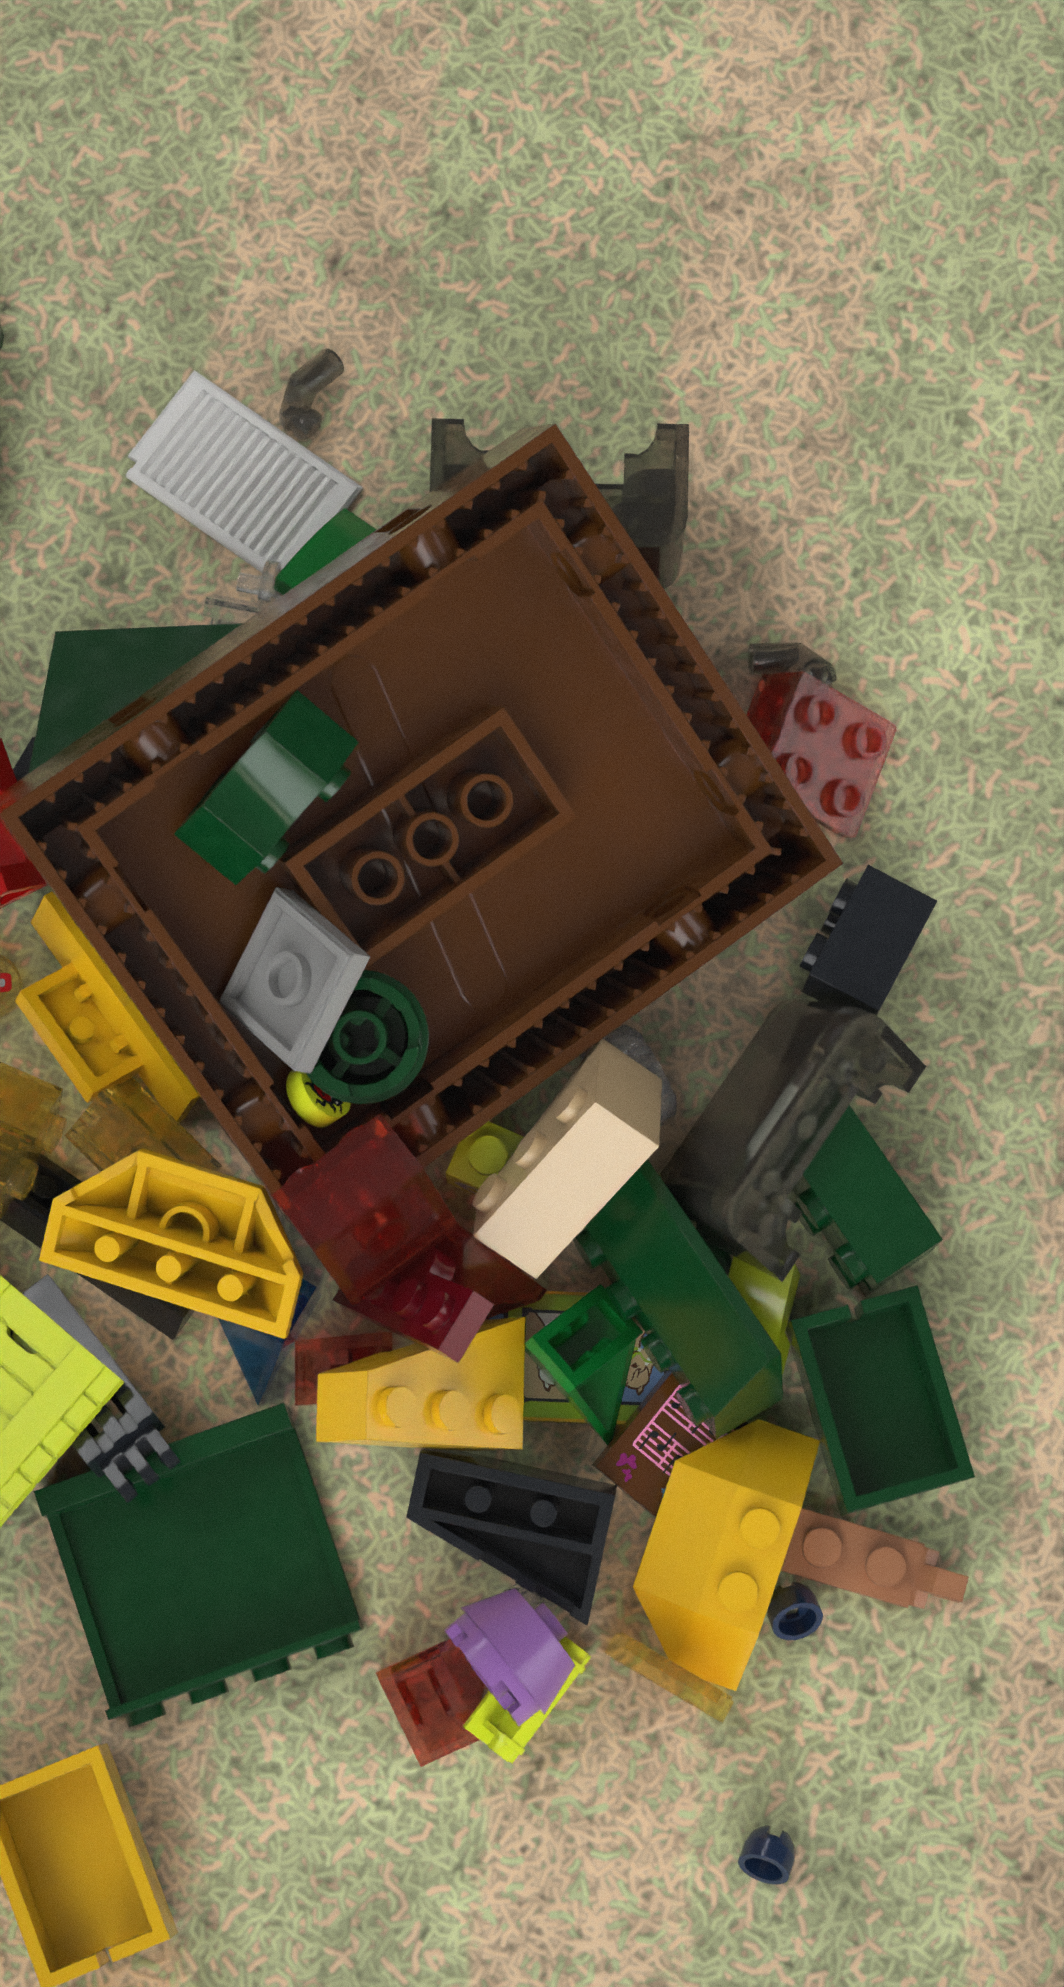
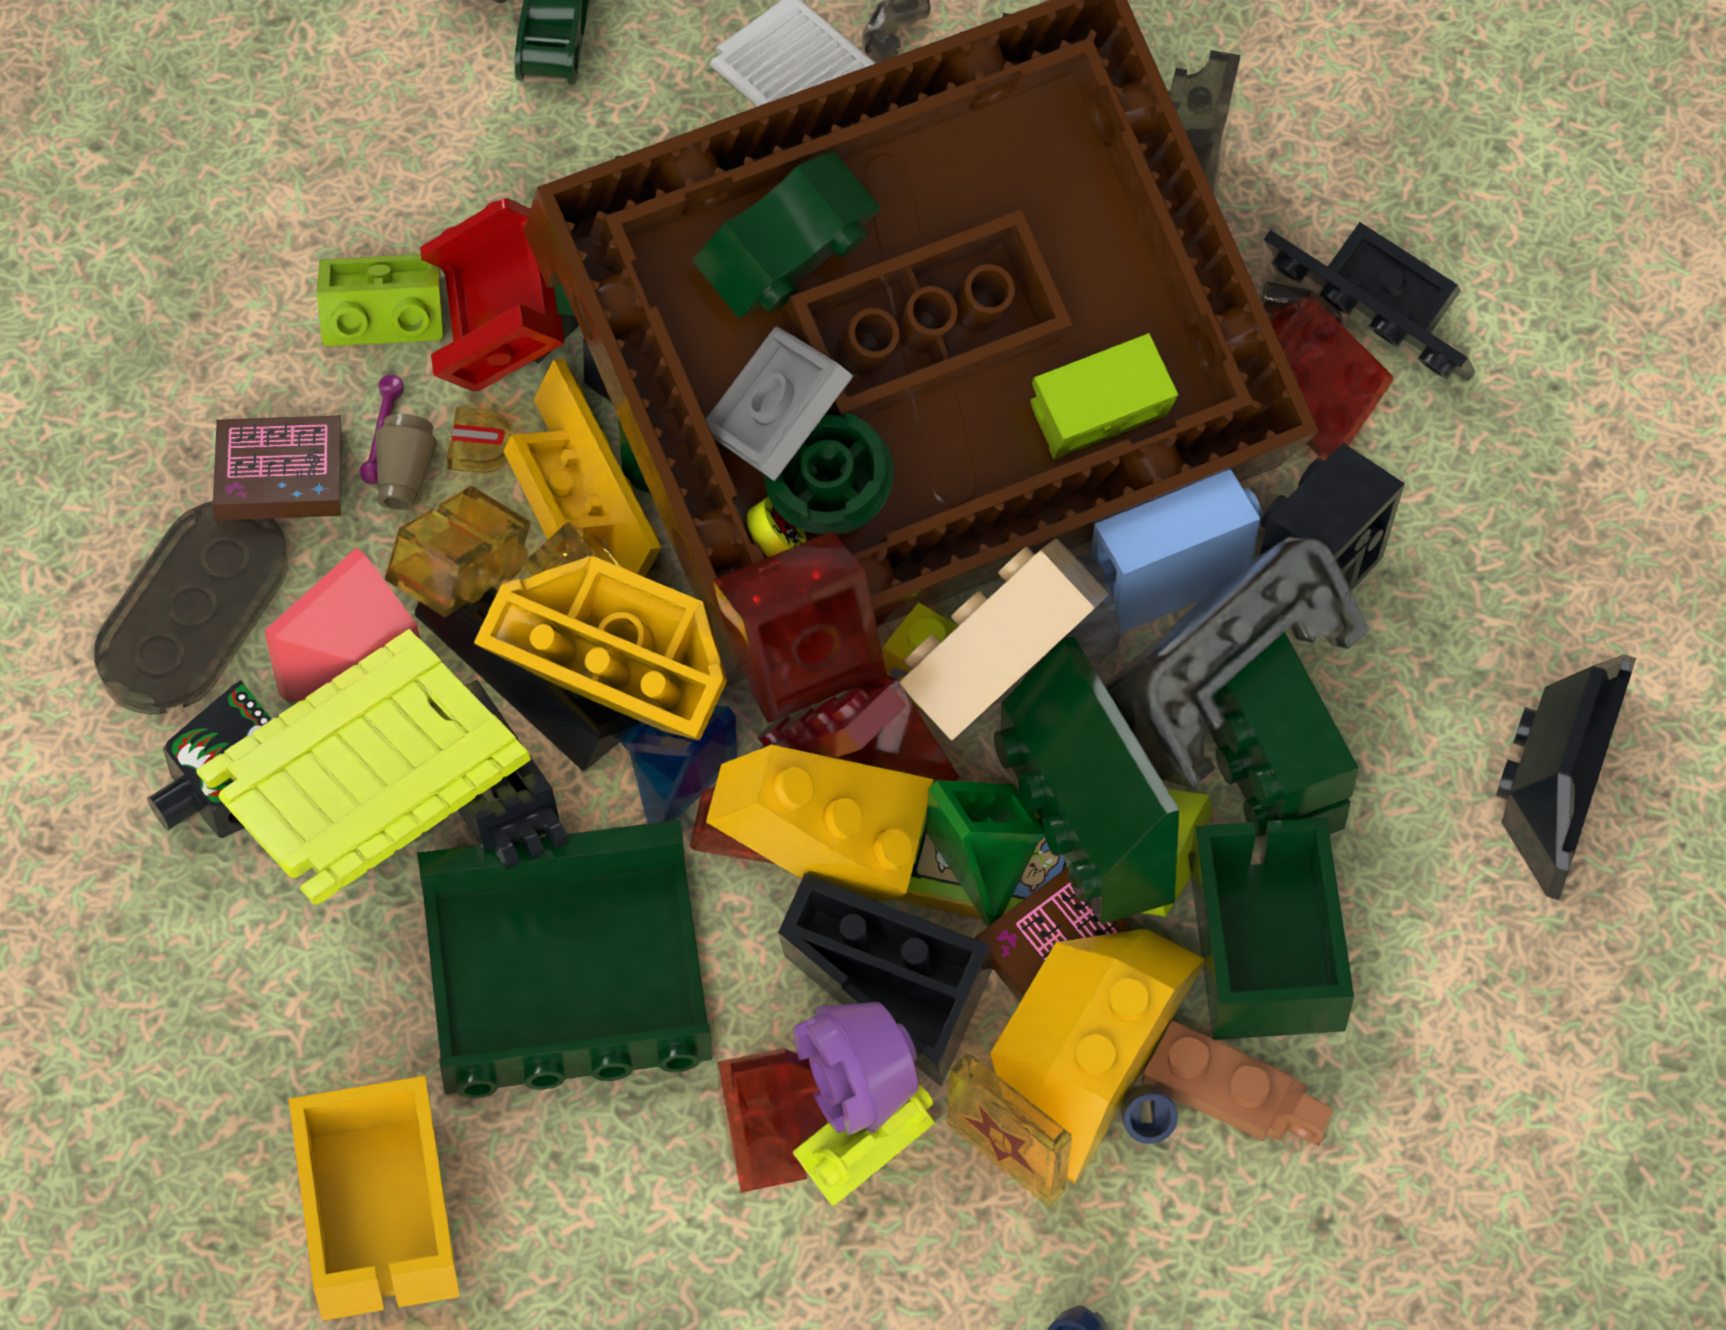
camera: 10 degrees right, 20 degrees down
none -> lime hinge [1030,333,1178,460]
none -> light blue brick [1088,469,1263,636]
none -> black bracket [1263,222,1475,381]

